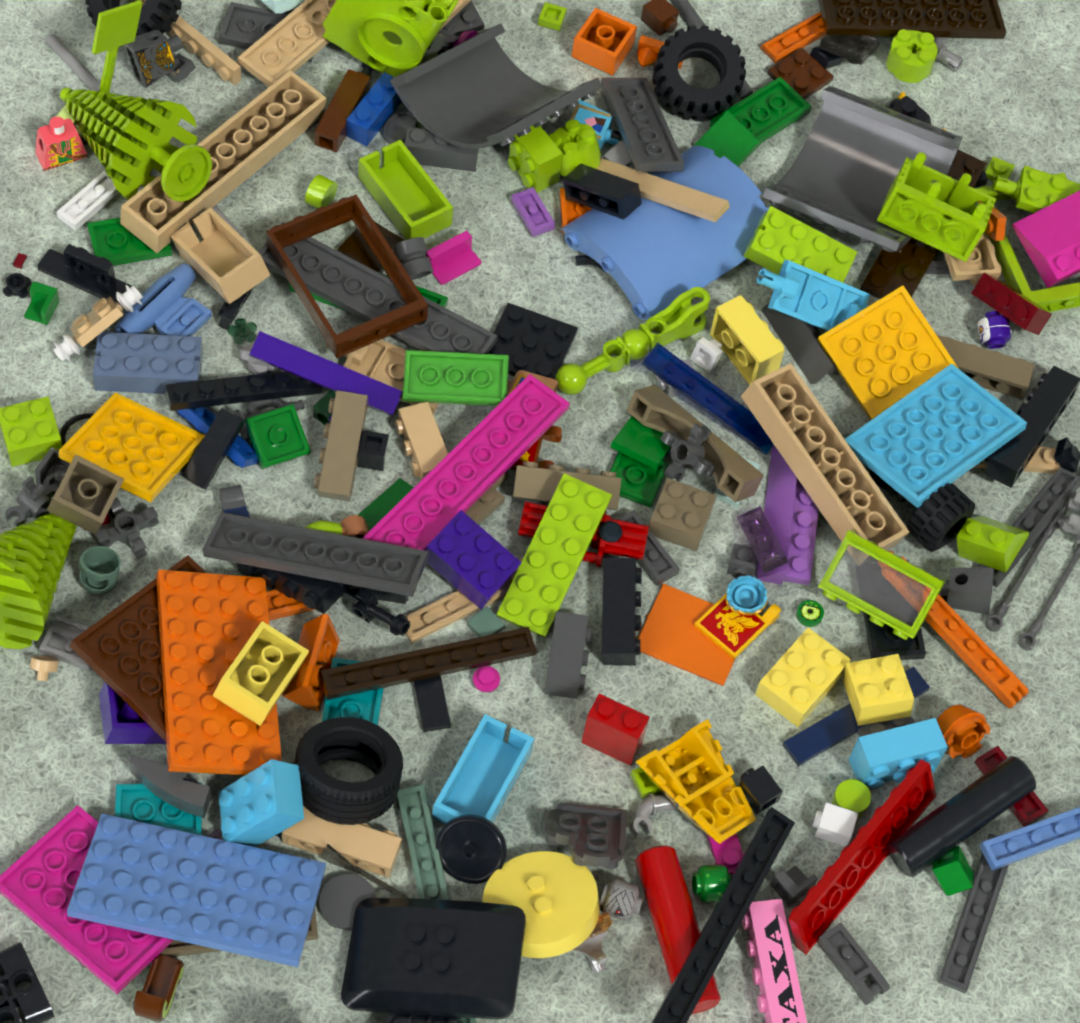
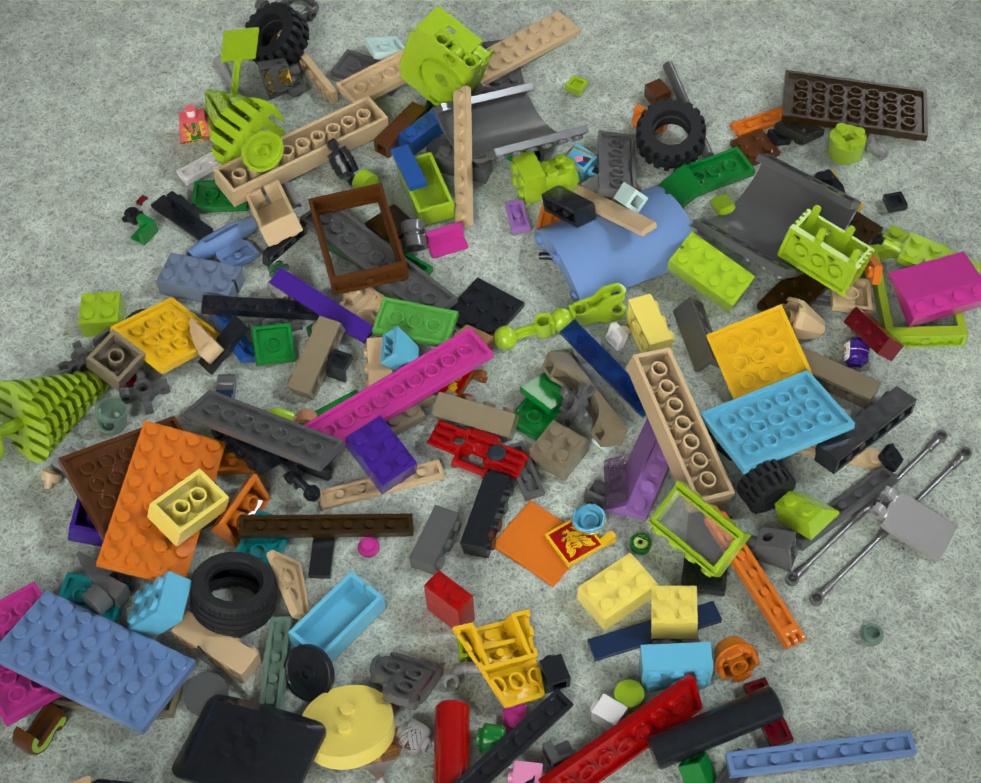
camera: 25 degrees right, 5 degrees down
tan plate [53,285,143,362] -> none
sand green tile [467,606,505,637] -> none
lime plate [496,473,612,638] -> none
orange brick [572,7,637,76] -> none
medium azure plate [757,260,870,331] -> none
none -> dark grey piece [81,583,114,616]
none -> tan piece [190,317,224,364]
none -> tan wing [266,550,310,620]
none -> black piece [327,138,359,187]
none -> medium azure torso [380,326,419,371]
none -> blue tile [391,144,427,191]
none -> tan plate [453,85,473,229]
none -> light aqua brick [614,182,648,213]
none -> lime tile [710,194,736,216]
none -> tan cone [782,297,825,339]
none -> black plate [882,191,908,213]

